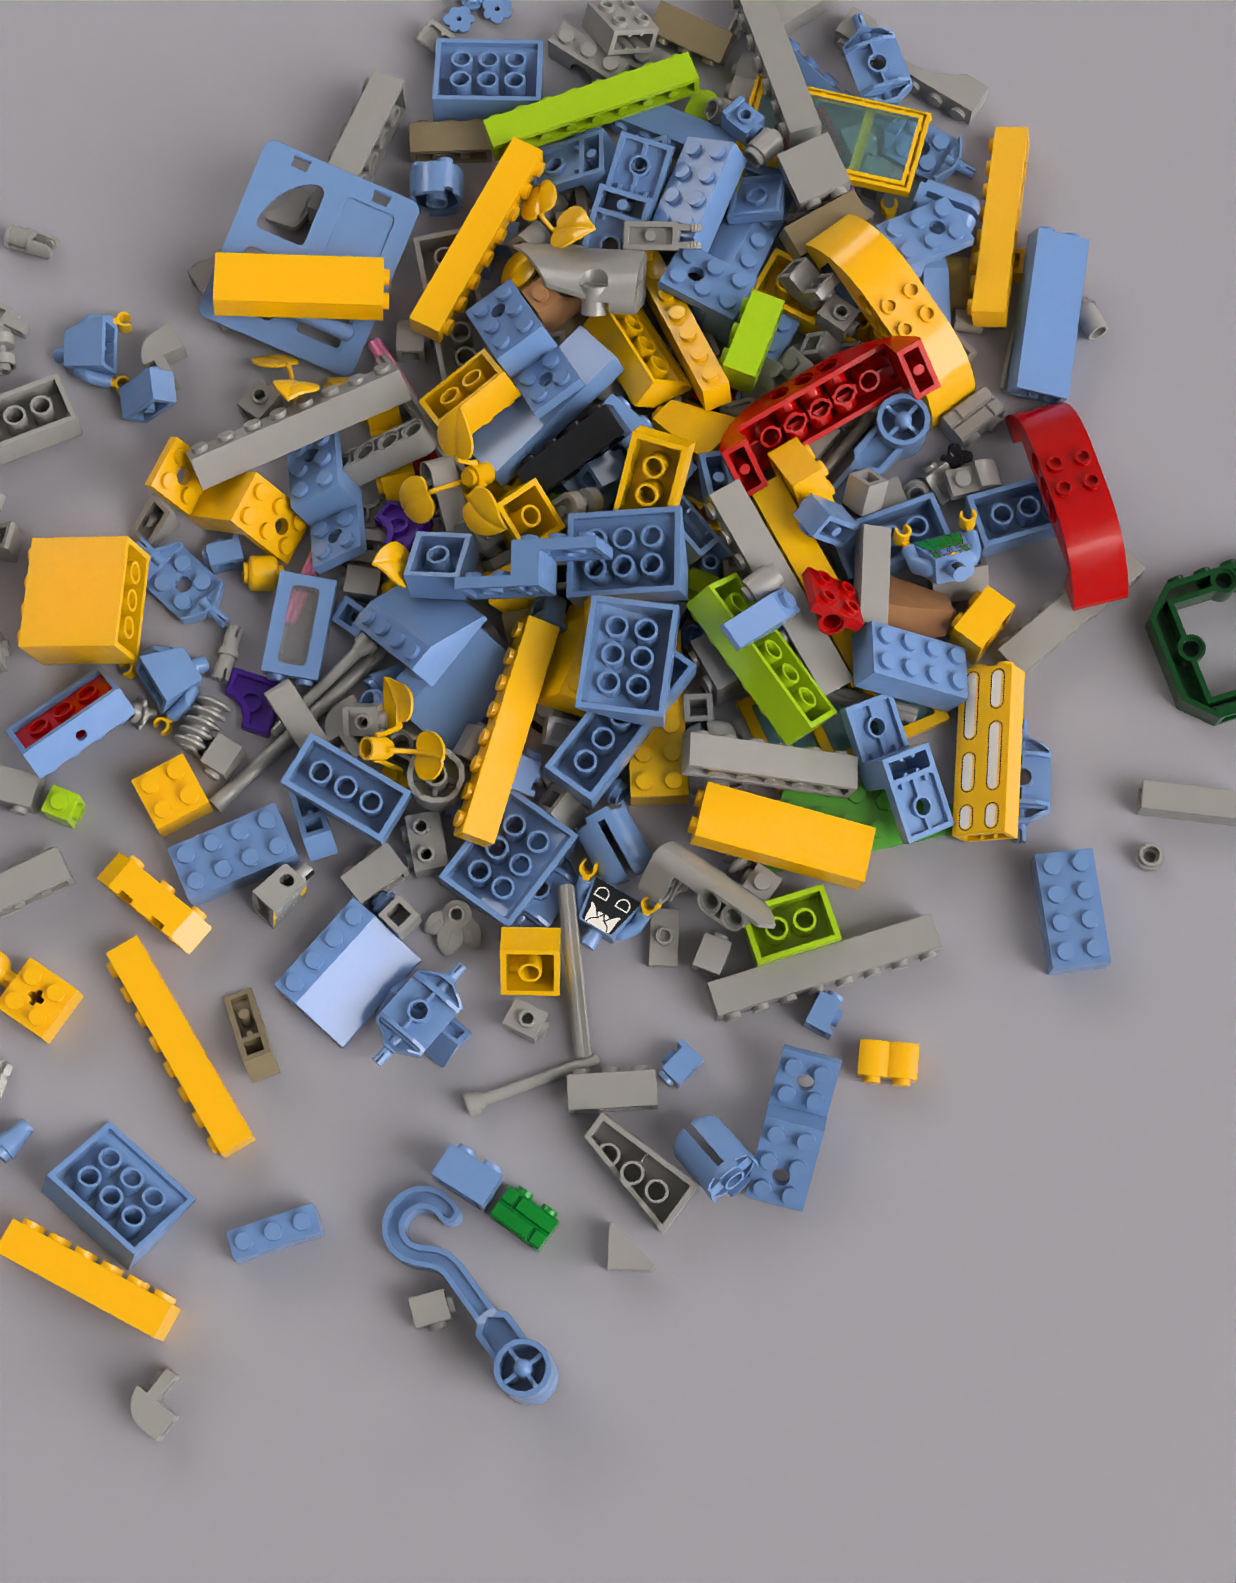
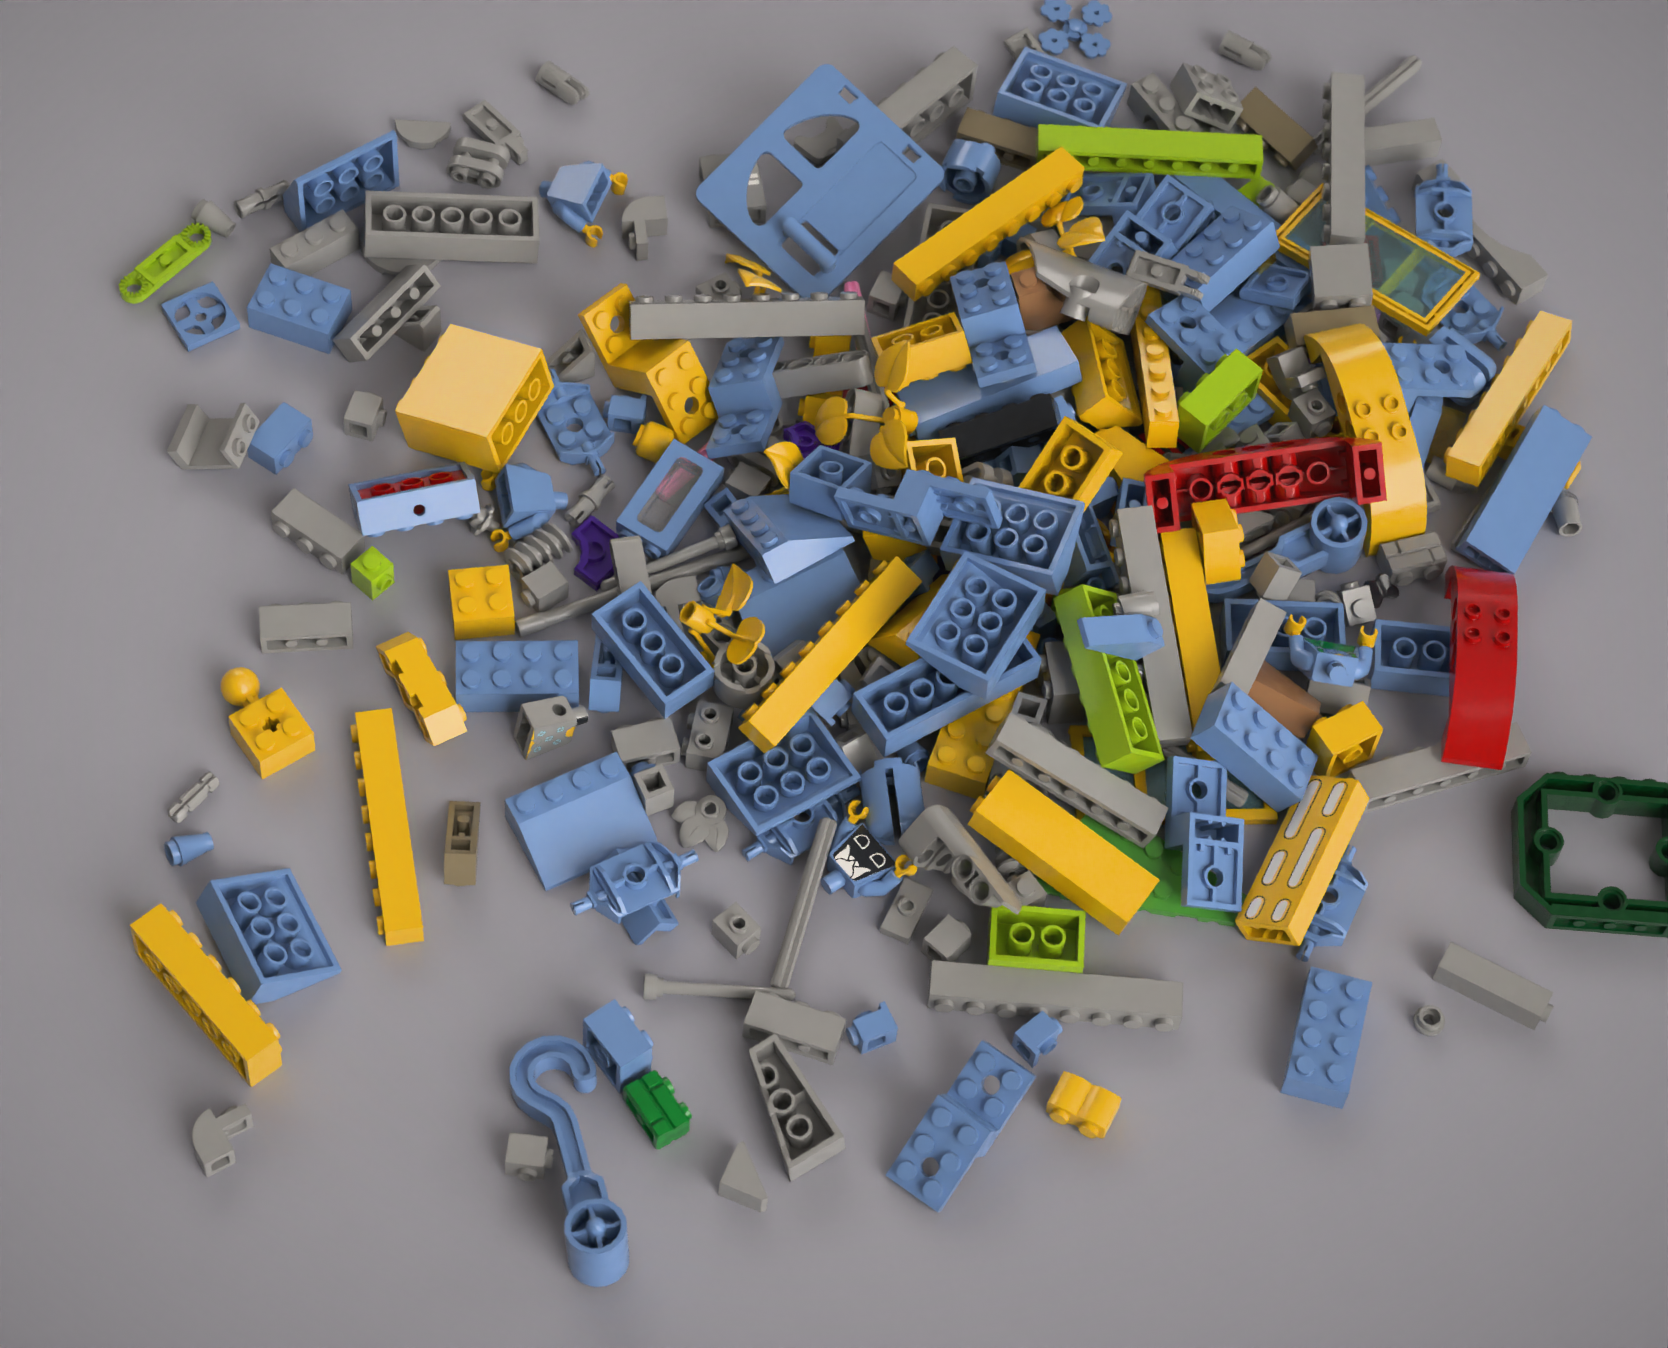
camera: 15 degrees right, 15 degrees down
medium blue brick [119,366,177,423] -> none
yellow brick [213,252,390,321] -> none
medium blue brick [226,1203,325,1264] -> none
light grey brick [342,703,388,737] -> none
yellow brick [500,927,561,996] -> none
medium blue cylinder [673,1114,759,1202] -> none
medium blue brick [722,95,765,147] -> none
light grey brick [743,127,784,168] -> none
medium blue brick [793,493,861,548] -> none
red plate [802,566,864,635] -> none
light grey brick [943,459,1003,500] -> none

